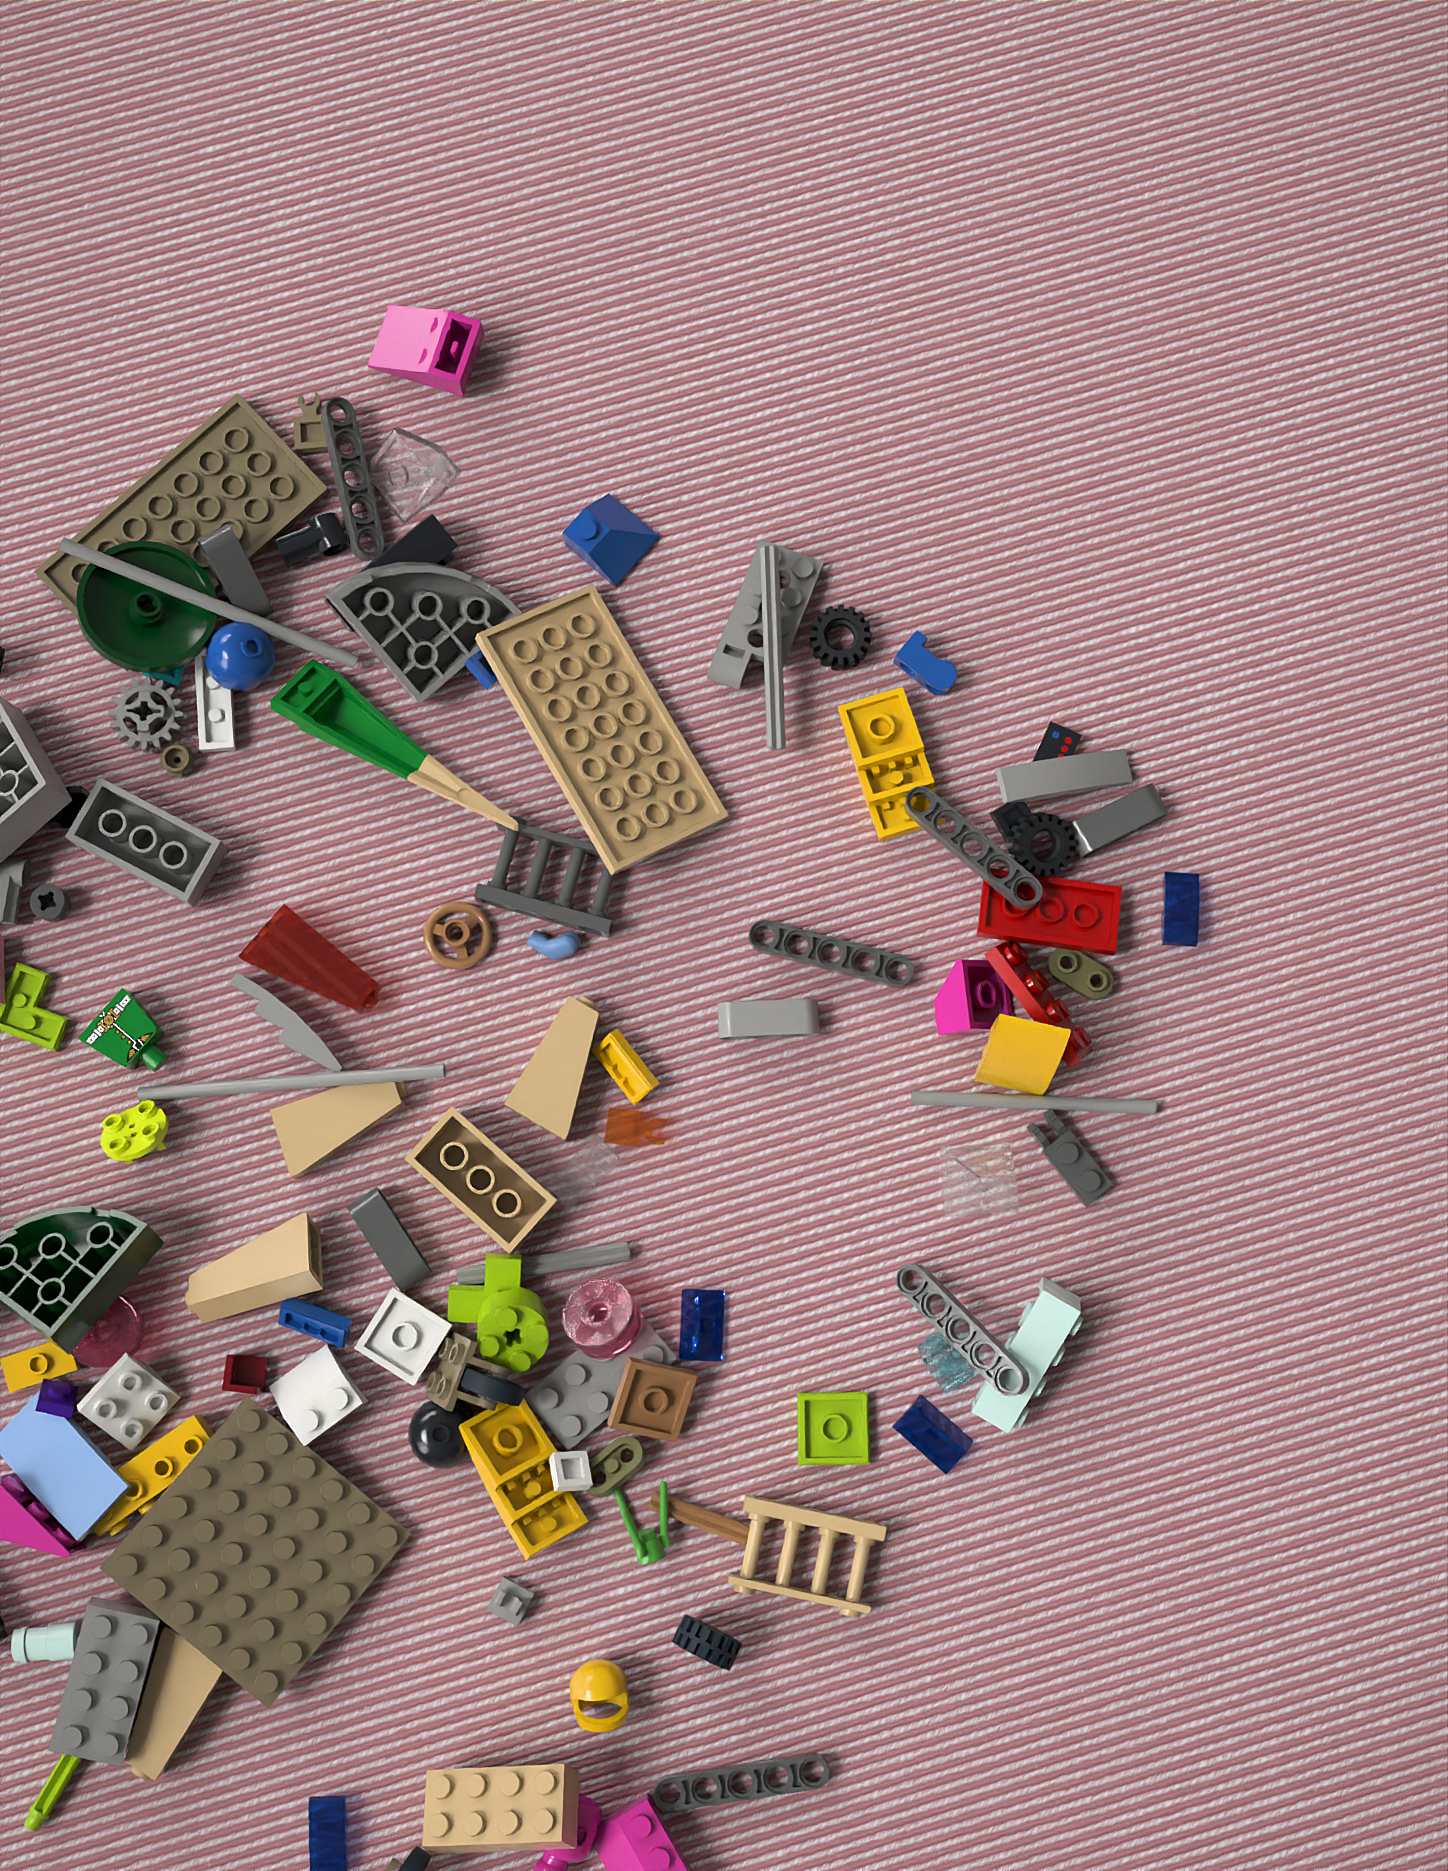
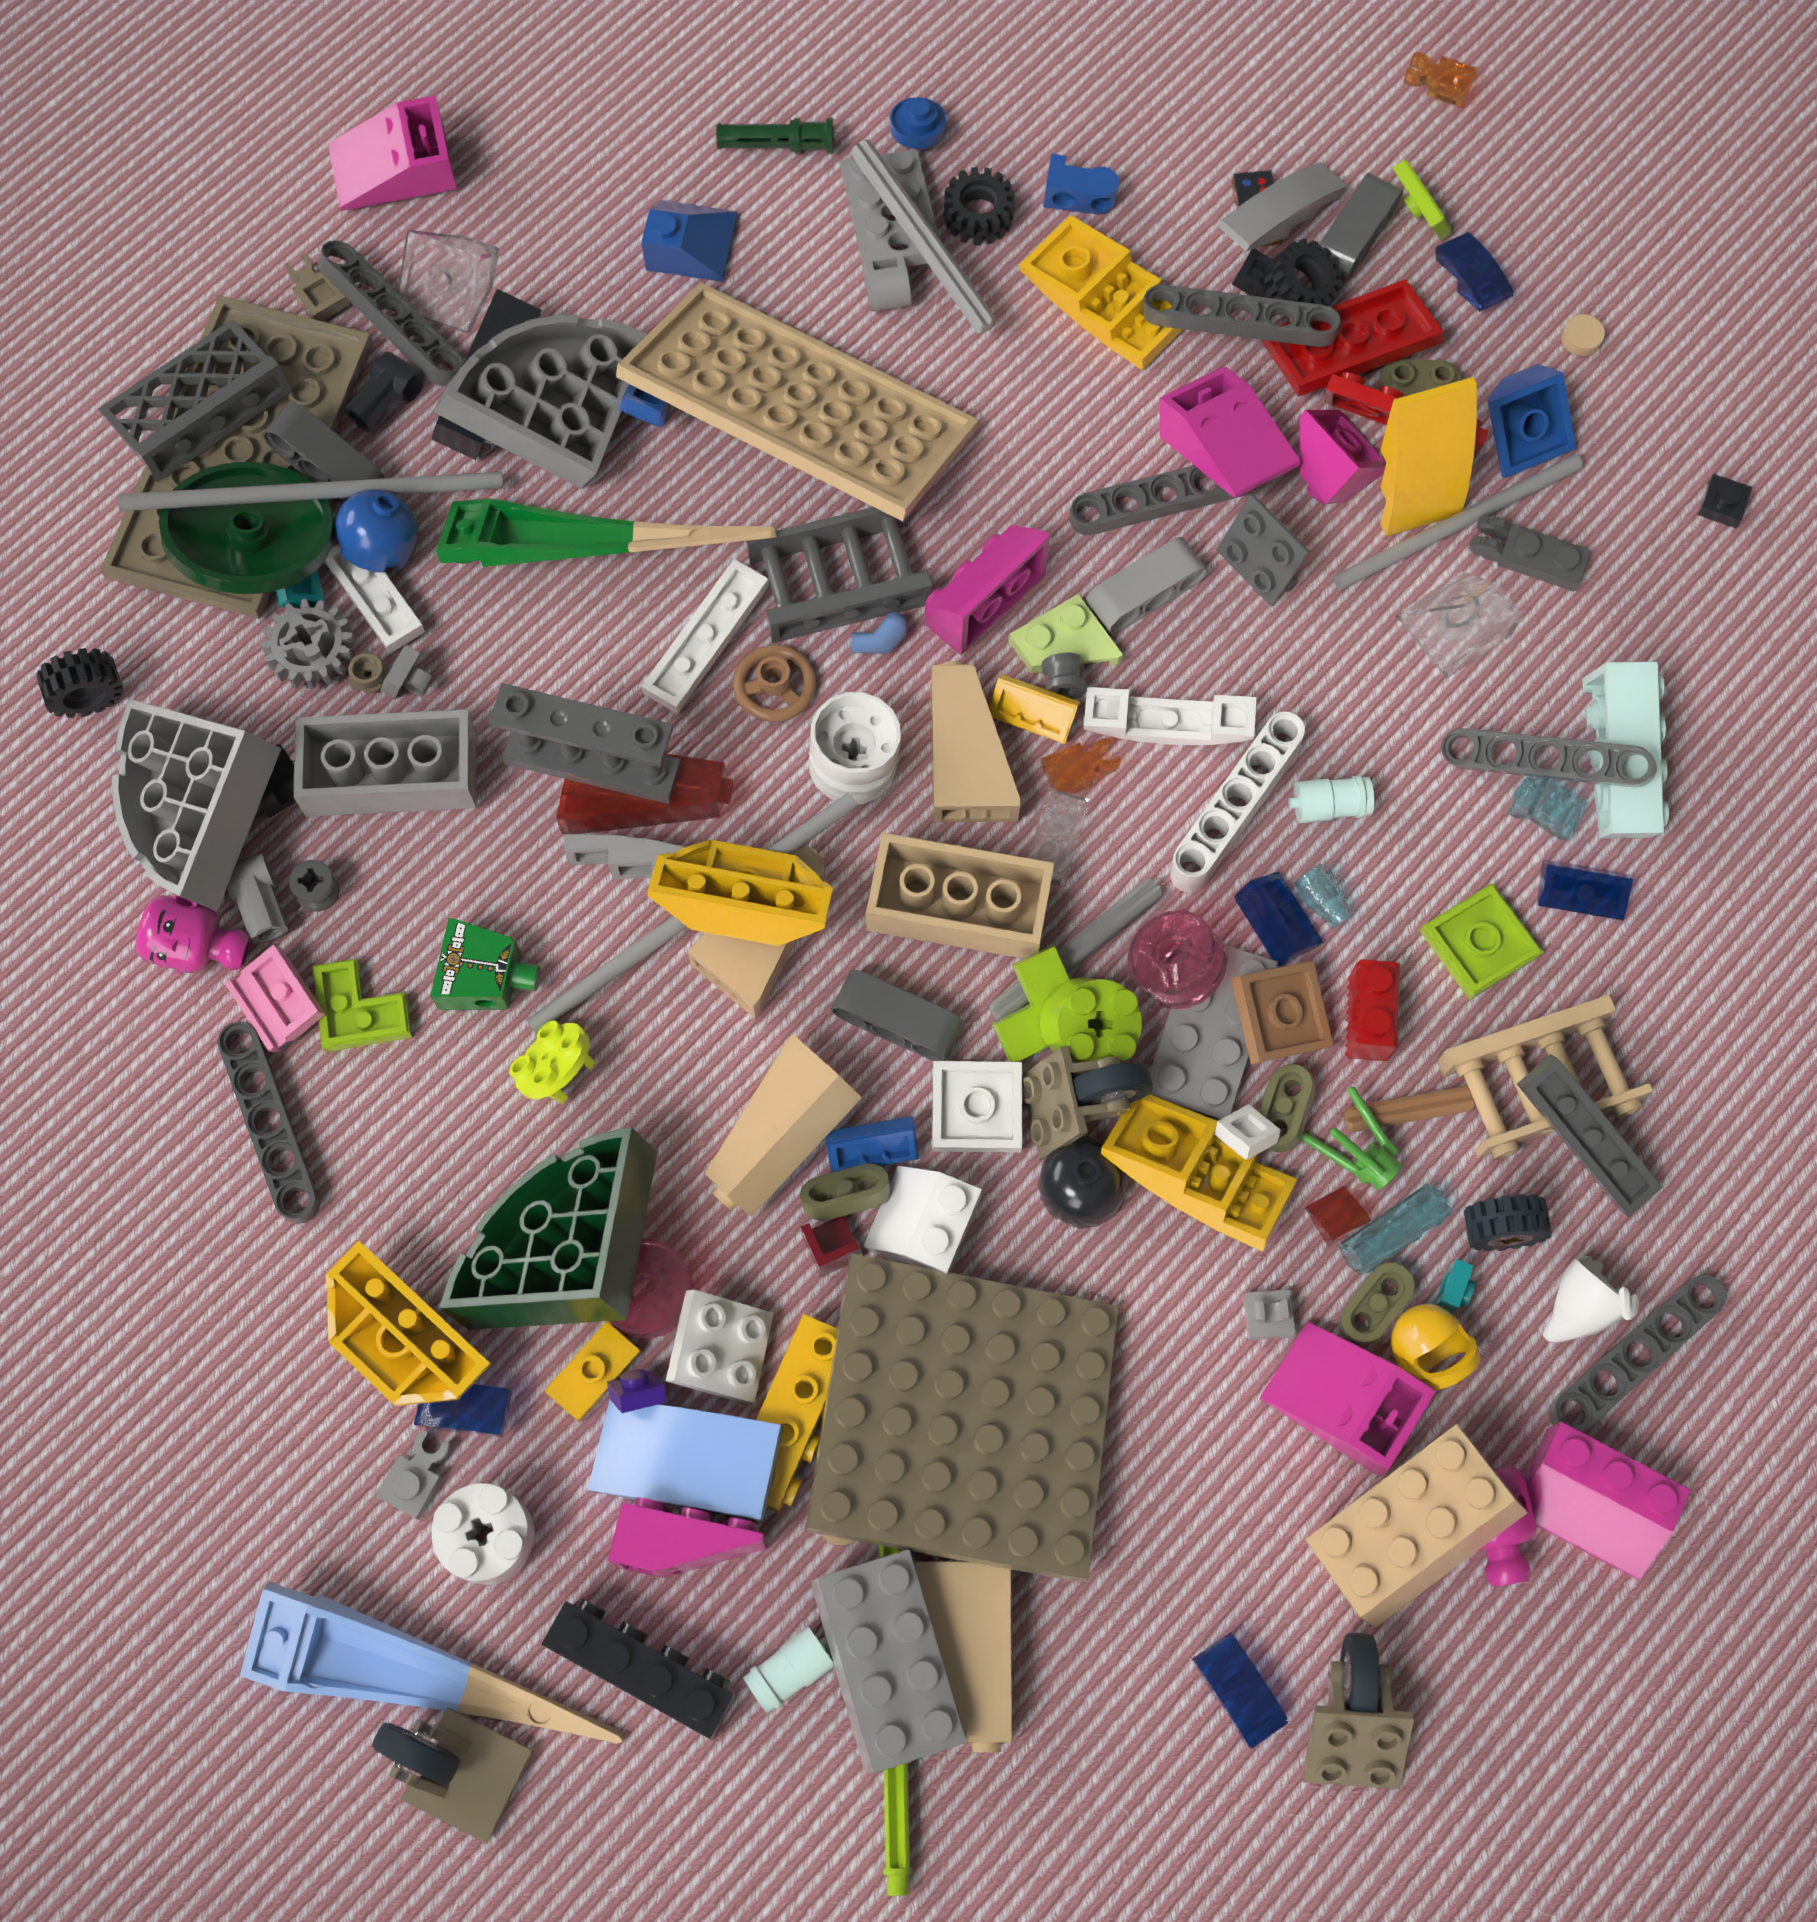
camera: 30 degrees left, 10 degrees down
none -> dark grey fence [98,319,292,482]
none -> light grey tile [380,645,432,699]
none -> dark grey fence [488,683,682,804]
none -> white plate [641,559,769,714]
none -> yellow wedge [648,839,833,946]
none -> dark green pin [716,117,834,154]
none -> olive plate [800,1164,891,1221]
none -> white wheel [809,692,901,804]
none -> blue plate [889,97,947,149]
none -> dark pink slope [925,525,1050,655]
none -> yellowish green wing [1008,594,1123,673]
none -> dark grey wheel [1041,652,1087,699]
none -> white slope [1084,687,1257,745]
none -> dark pink slope [1159,366,1300,498]
none -> white beam [1170,712,1305,893]
none -> dark grey hinge [1216,493,1310,607]
none -> dark pink slope [1259,1321,1436,1477]
none -> light aqua piece [1288,775,1374,823]
none -> clear light blue cone [1292,863,1353,929]
none -> clear red slope [1305,1186,1371,1246]
none -> clear light blue piece [1338,1184,1452,1275]
none -> olive plate [1338,1262,1415,1345]
none -> red brick [1345,959,1400,1061]
none -> lime plate [1392,159,1453,241]
none -> clear orange plate [1403,52,1478,108]
none -> teal plate [1434,1259,1476,1314]
none -> blue slope [1487,364,1576,478]
none -> dark grey plate [1517,1054,1662,1217]
none -> white hat [1543,1256,1640,1343]
none -> tan tile [1561,314,1605,356]
none -> black plate [1697,474,1752,528]

